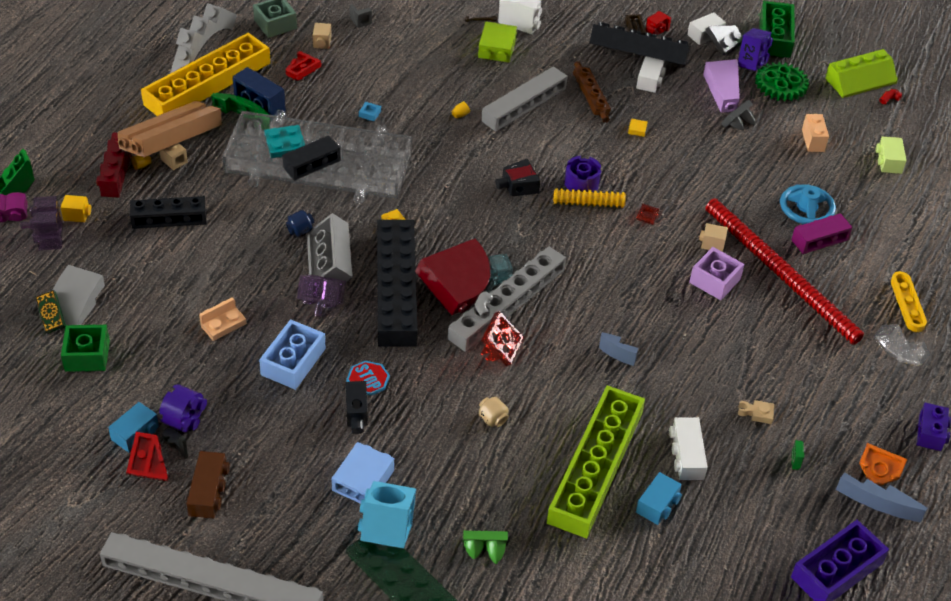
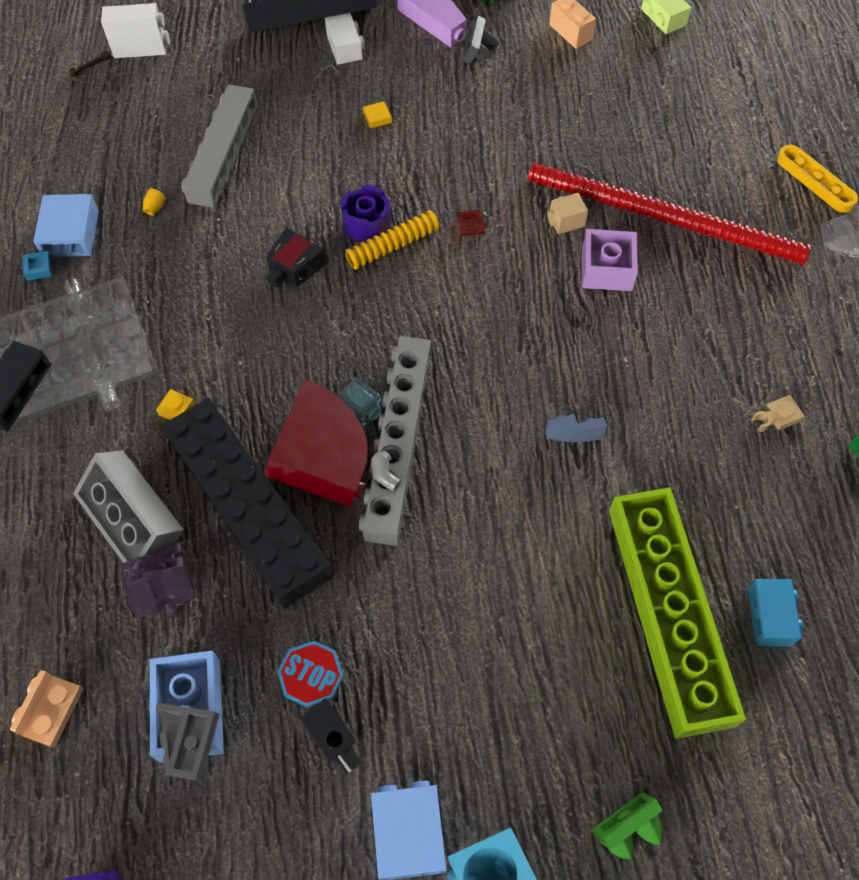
camera: 30 degrees left, 15 degrees up
dark blue head [286,210,314,237] -> none
lime brick [478,22,517,63] -> none
tan head [479,397,509,427] -> none
clear red piece [481,311,524,366] -> none
reddish brown plate [573,61,611,123] -> none
white brick [669,418,708,480] -> none
dark azure piece [779,184,836,224] -> none
magenta brick [791,213,853,254] -> none
none -> light blue brick [33,194,99,257]
none -> flat silver wing [156,703,219,782]

